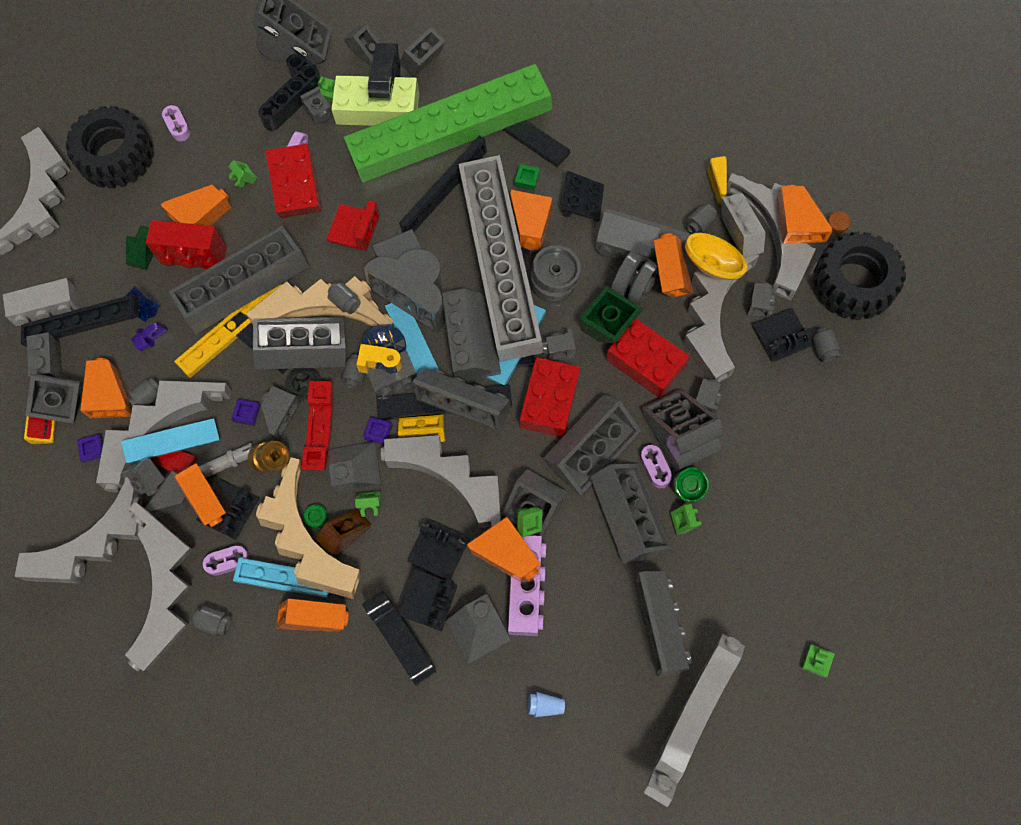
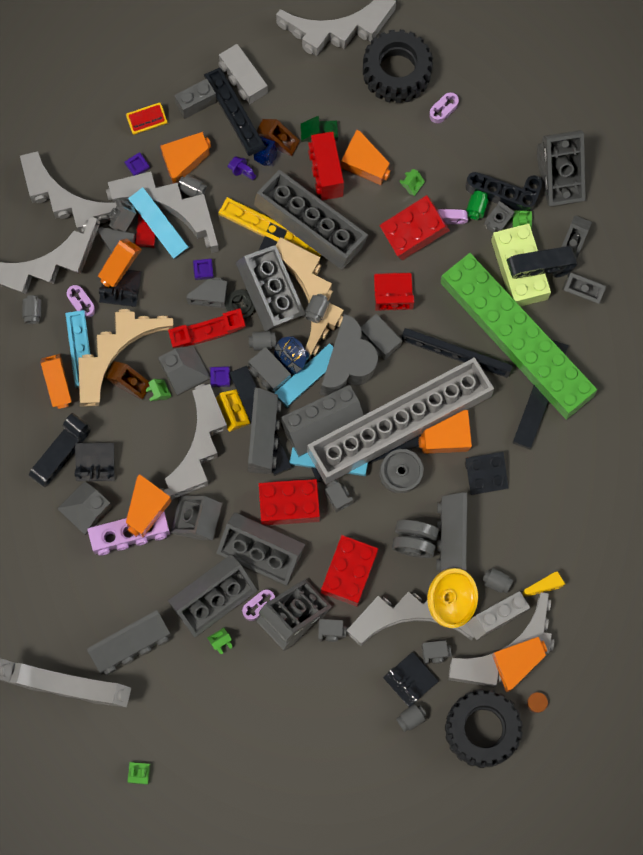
camera: 65 degrees right, 5 degrees up
dark grey slope [25,374,80,423] -> none
light grey pin [199,442,253,478] -> none
pearl gold wheel [248,441,289,473] -> none
green tile [303,505,328,529] -> none
yellow leg [356,344,402,374] -> none
black hinge [407,520,470,580] -> none
green plate [515,164,540,190] -> none
bright green tile [516,506,542,537] -> none
light blue cone [528,692,565,717] -> none
dark green slope [580,286,643,344] -> none
orange slope [654,233,693,298] -> none
green hair [673,467,709,502] -> none
none -> reddish brown slope [256,119,300,156]
none -> green brick [466,191,488,220]

